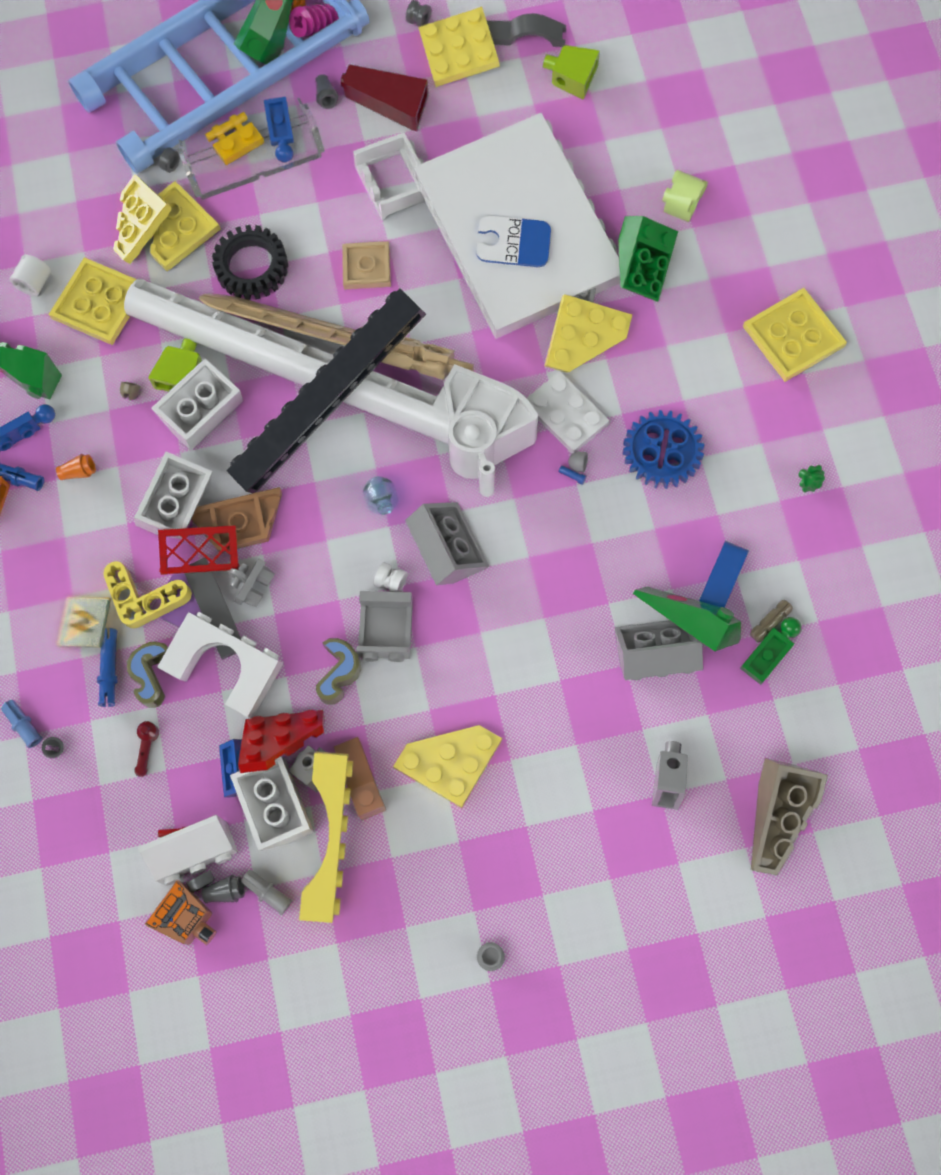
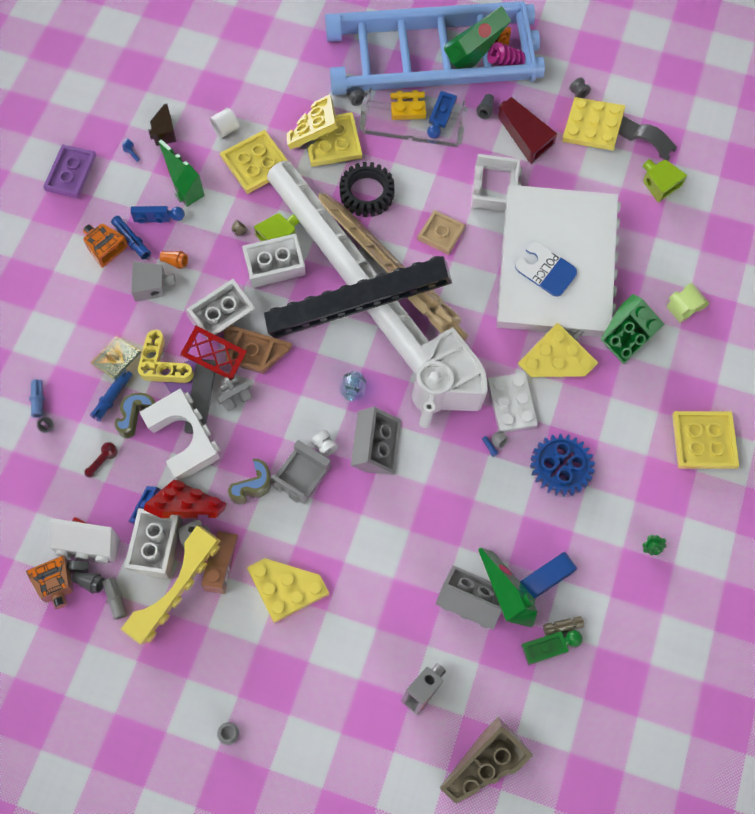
camera: 25 degrees right, 5 degrees down
none -> light grey torso [131,262,176,301]

